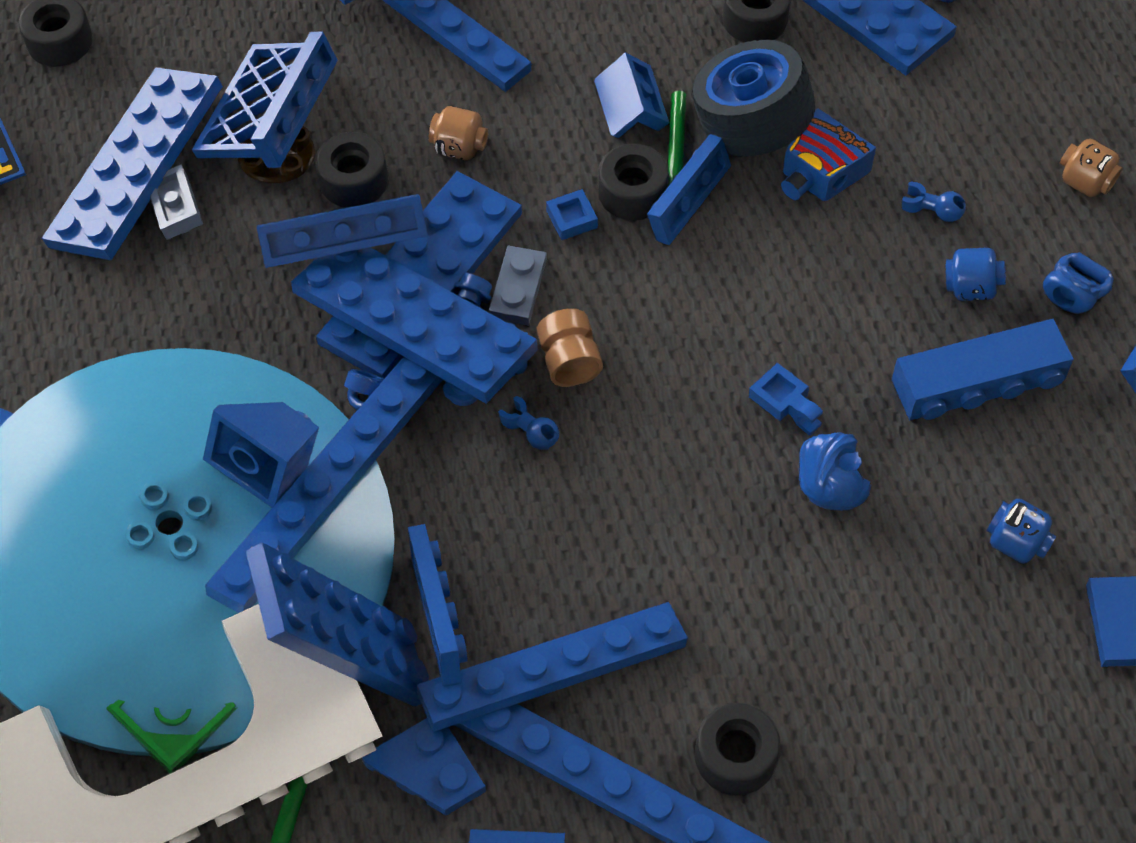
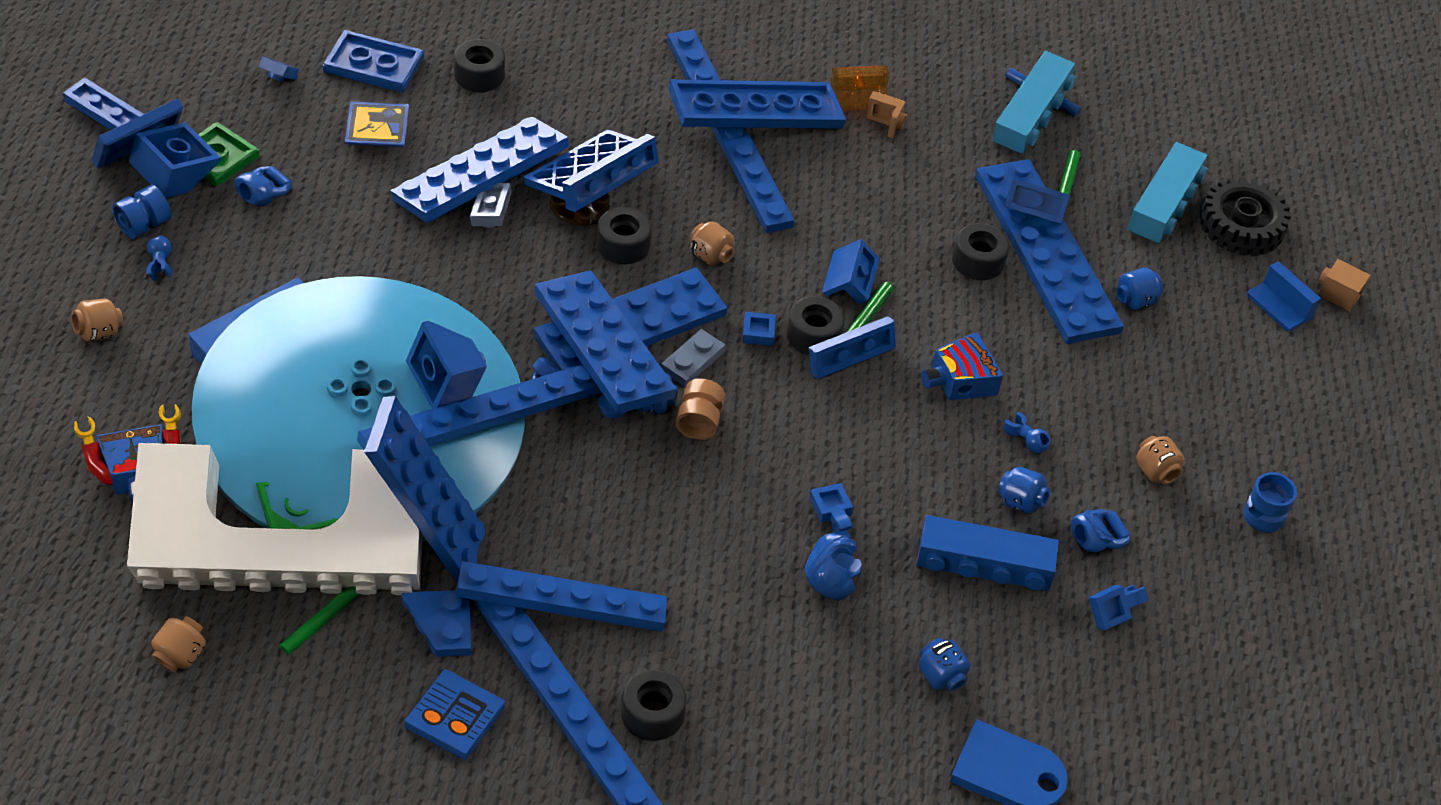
camera: 20 degrees right, 10 degrees down
blue fence [257,194,428,268] -> none
blue plate [408,524,467,686] -> none
blue plate [453,273,493,307] -> none
blue arm [498,396,559,450] -> none
black wheel [692,40,815,157] -> none

